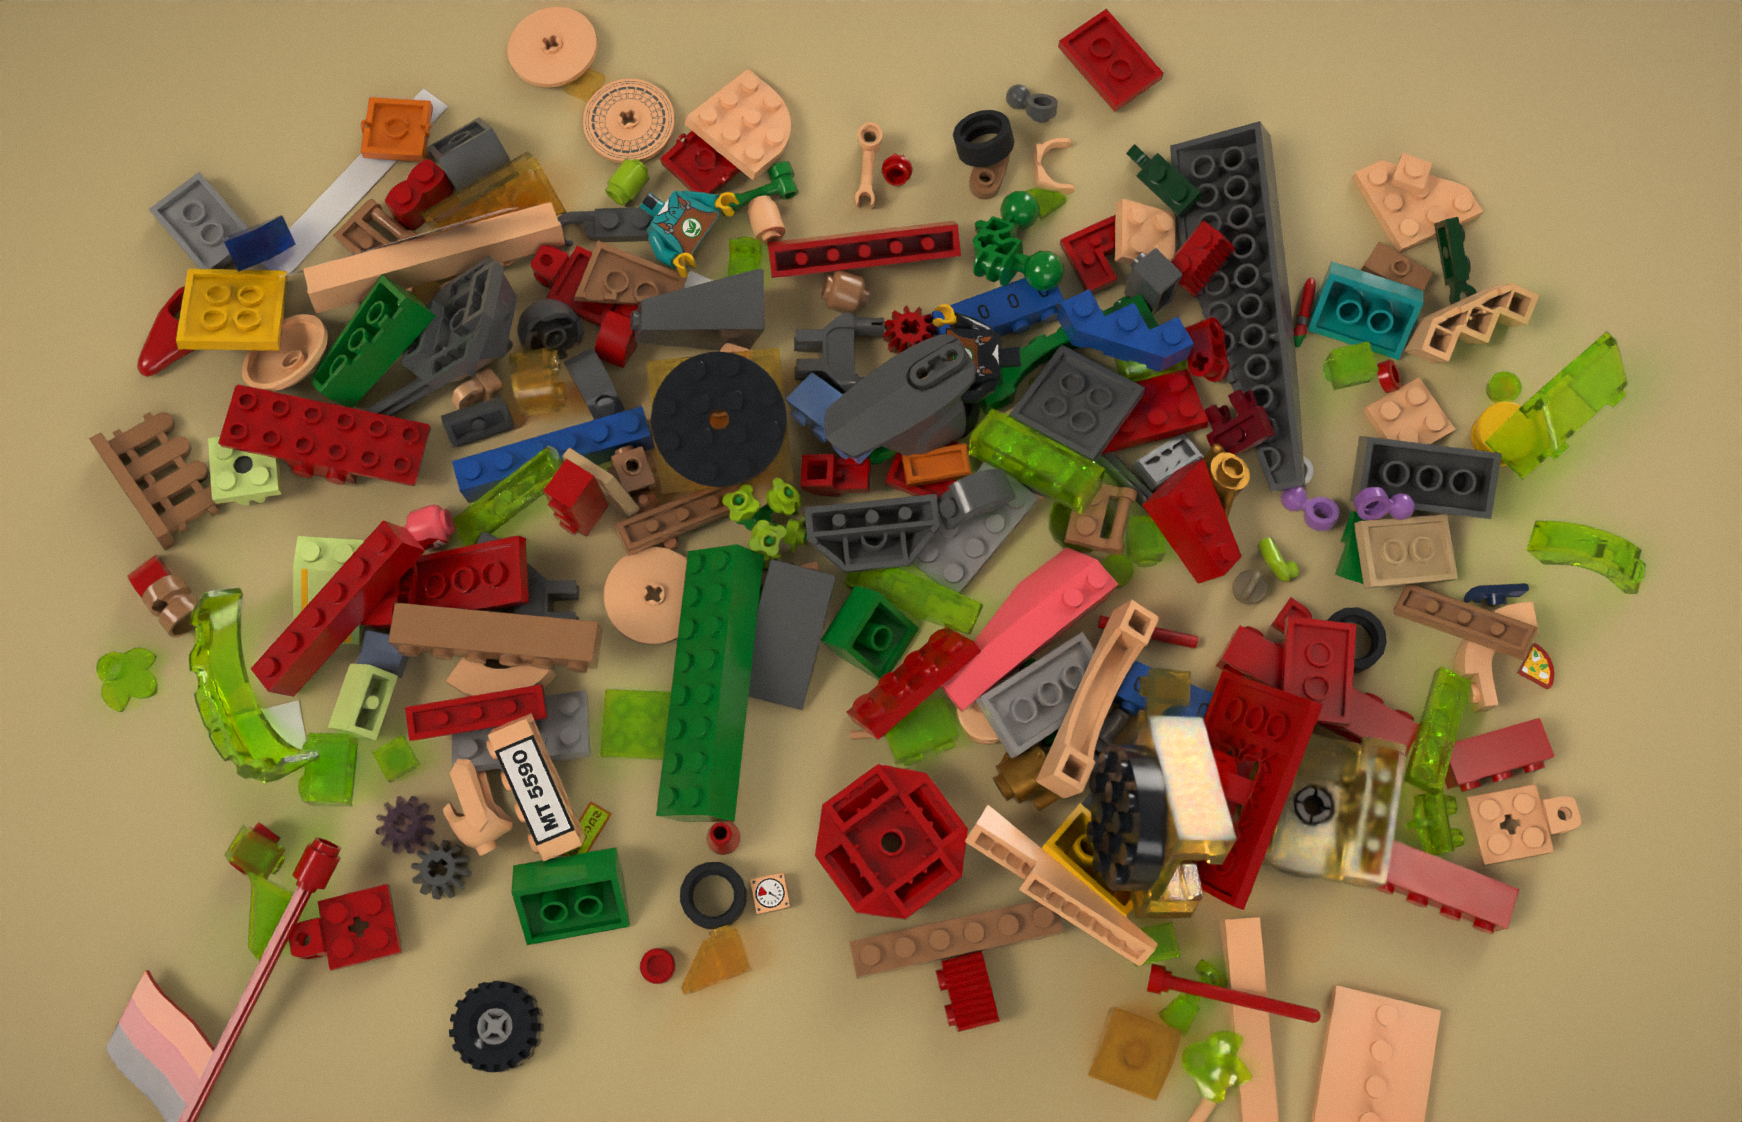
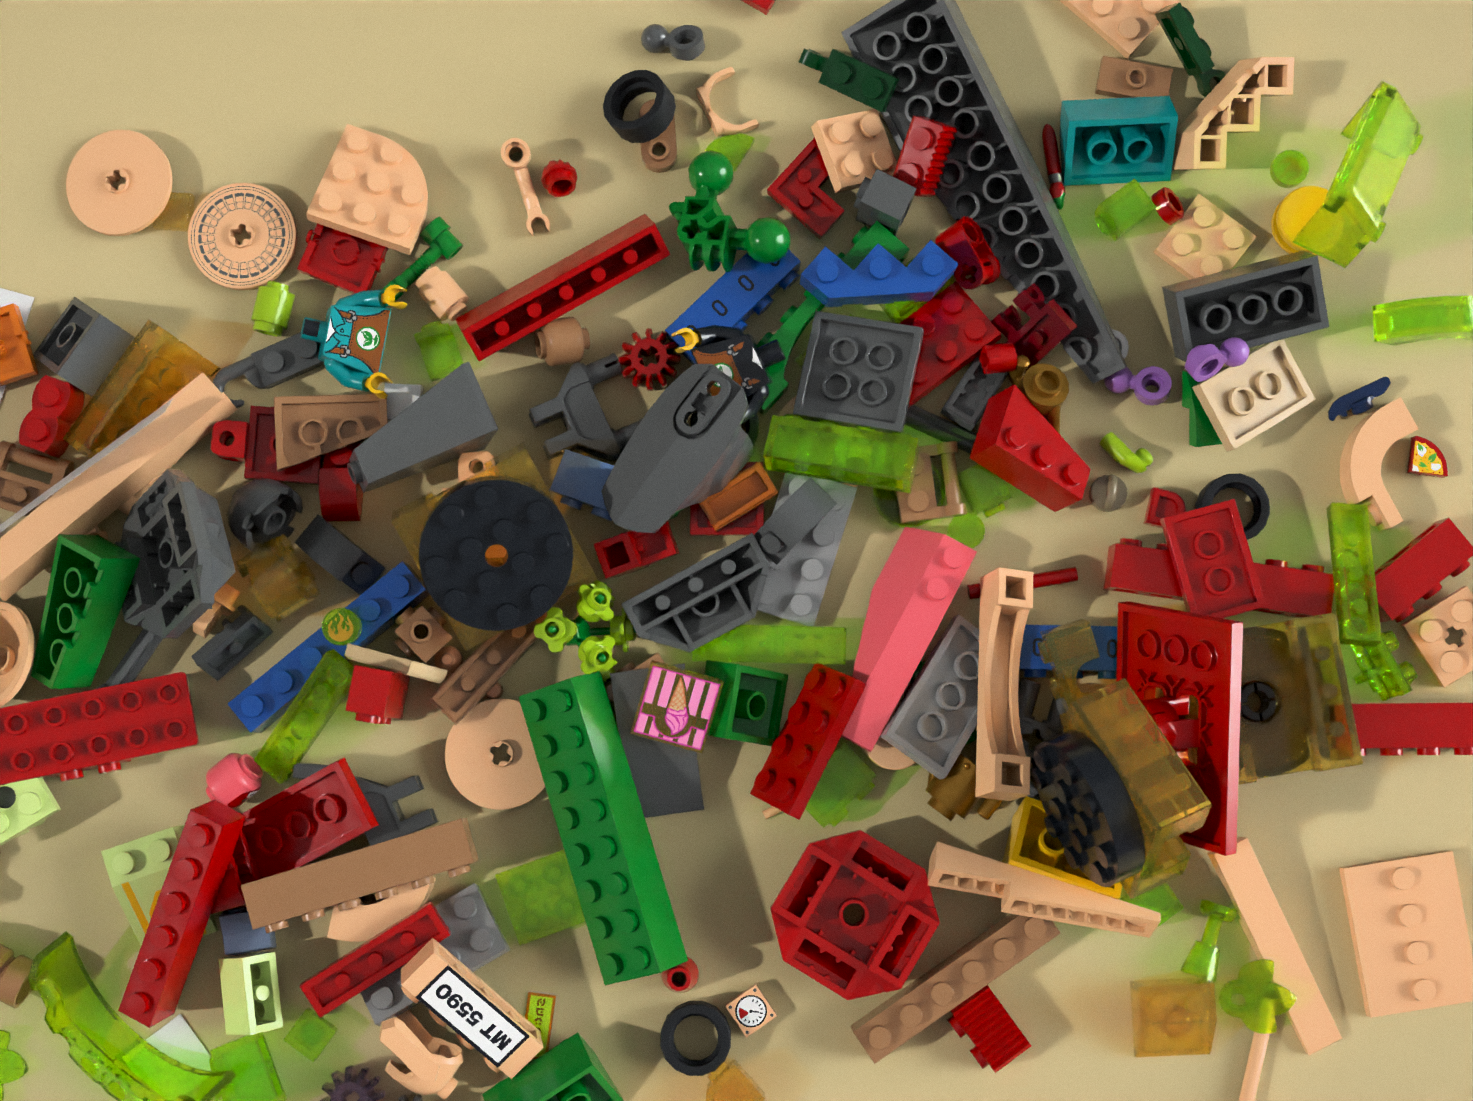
camera: 25 degrees left, 10 degrees up
red piece [1147,963,1321,1023] -> none
medium nougat tile [1394,584,1538,660] -> none
none -> clear neon green tile [322,608,362,646]
none -> tile [630,660,724,754]
none -> red hose [979,342,1017,374]

